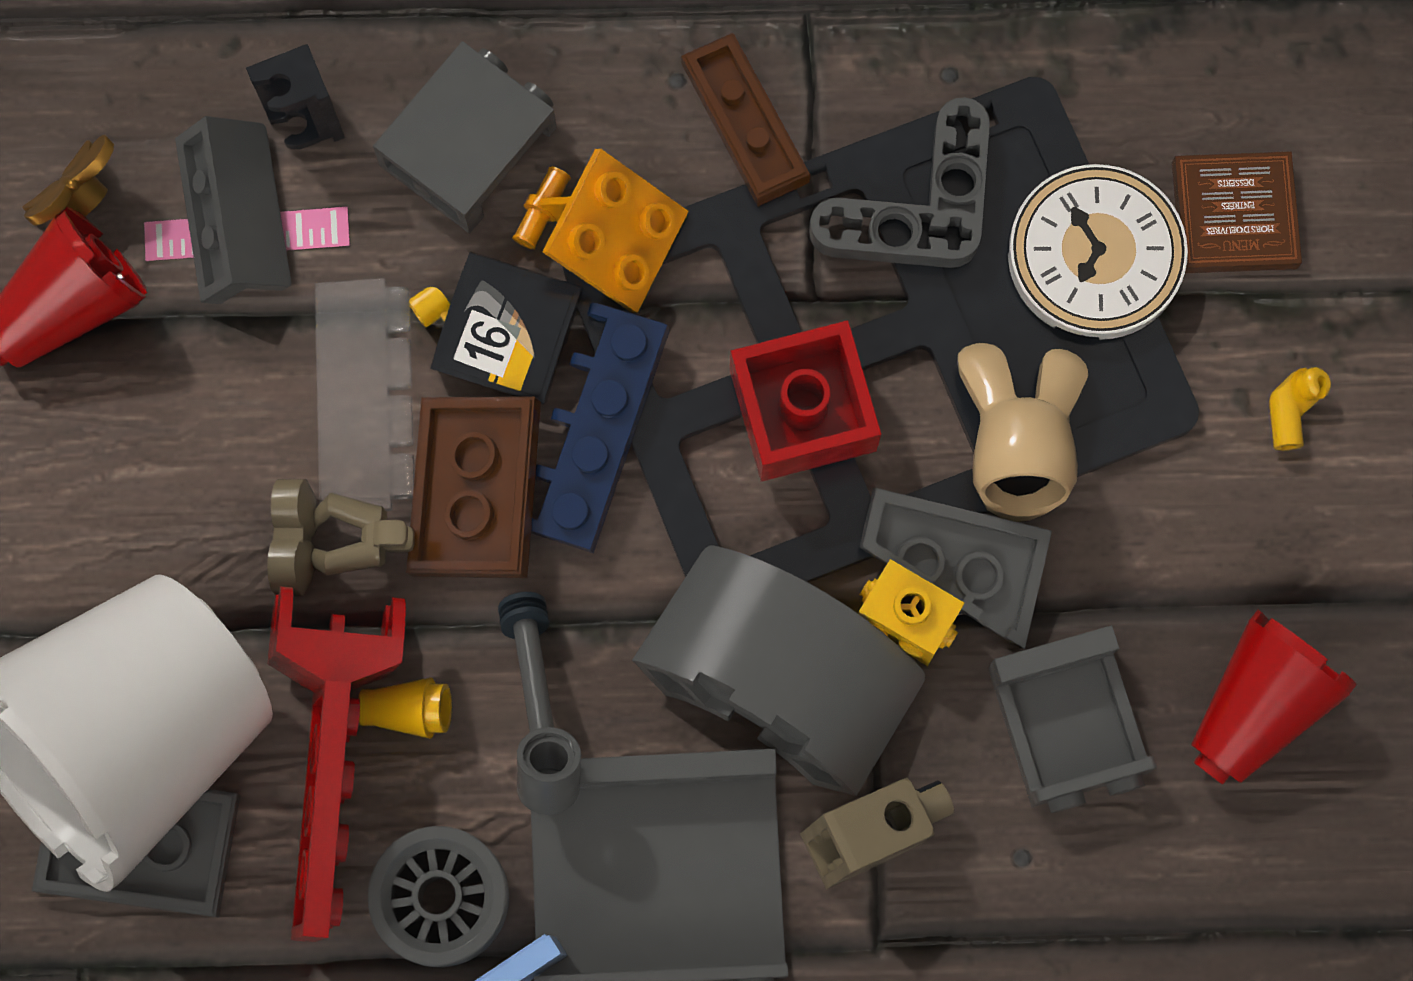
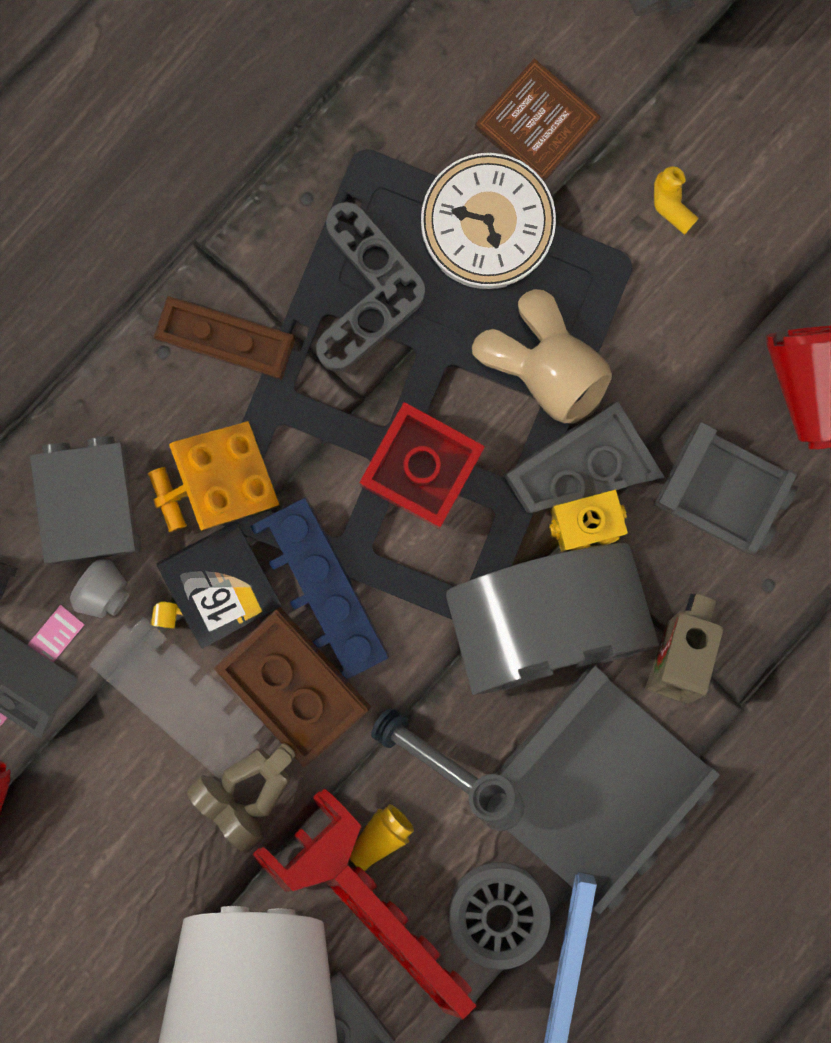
camera: 50 degrees left, 10 degrees up
none -> light grey cone [70,559,129,618]

